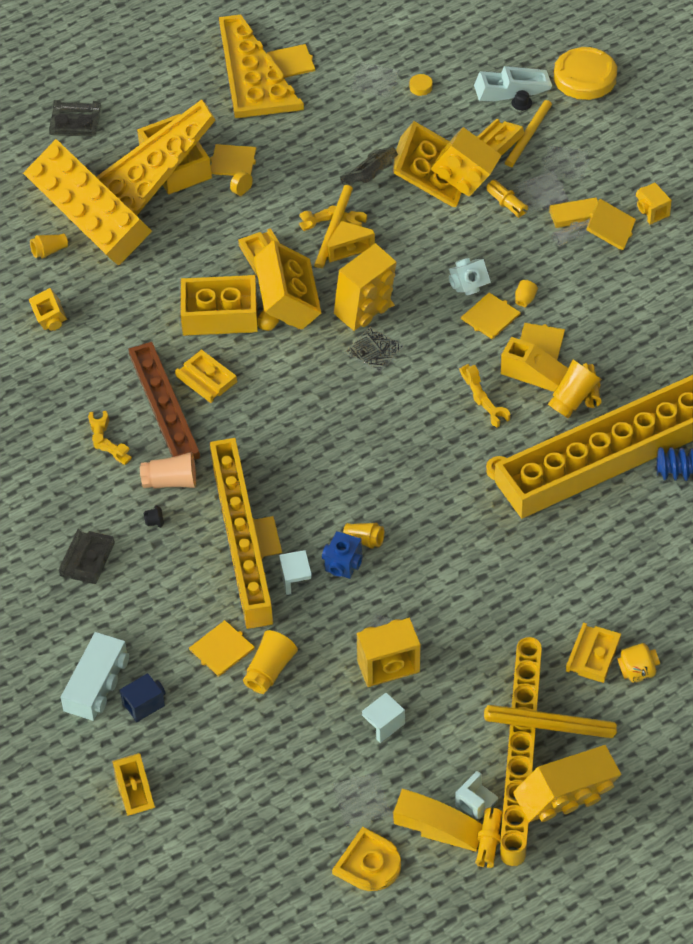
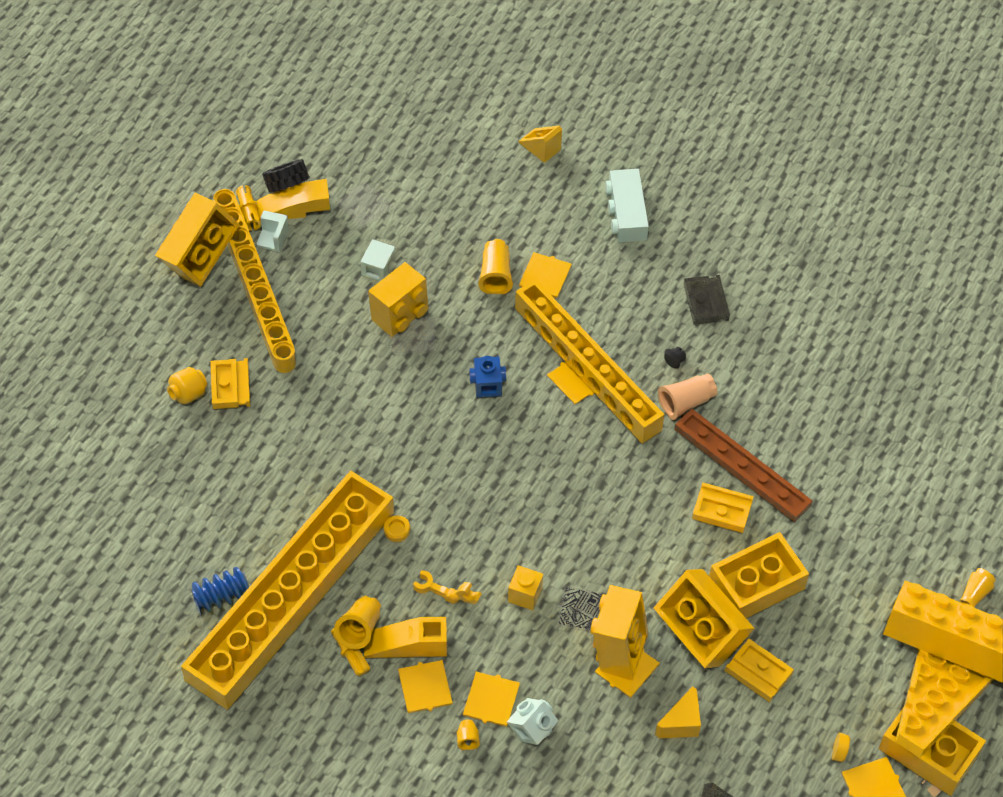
camera: 150 degrees right, 5 degrees up
yellow brick [29,288,67,331] -> none
yellow piece [88,411,132,465] -> none
dark blue brick [120,673,166,722] -> none
light aqua panel [279,550,311,595] -> none
yellow piece [299,205,367,231] -> none
yellow bar [314,185,353,269] -> none
yellow tile [332,827,401,891] -> none
yellow cone [343,523,385,549] -> none
yellow axle [484,705,617,738] -> none
none -> black tyre [262,159,310,193]
none -> yellow brick [508,565,543,610]

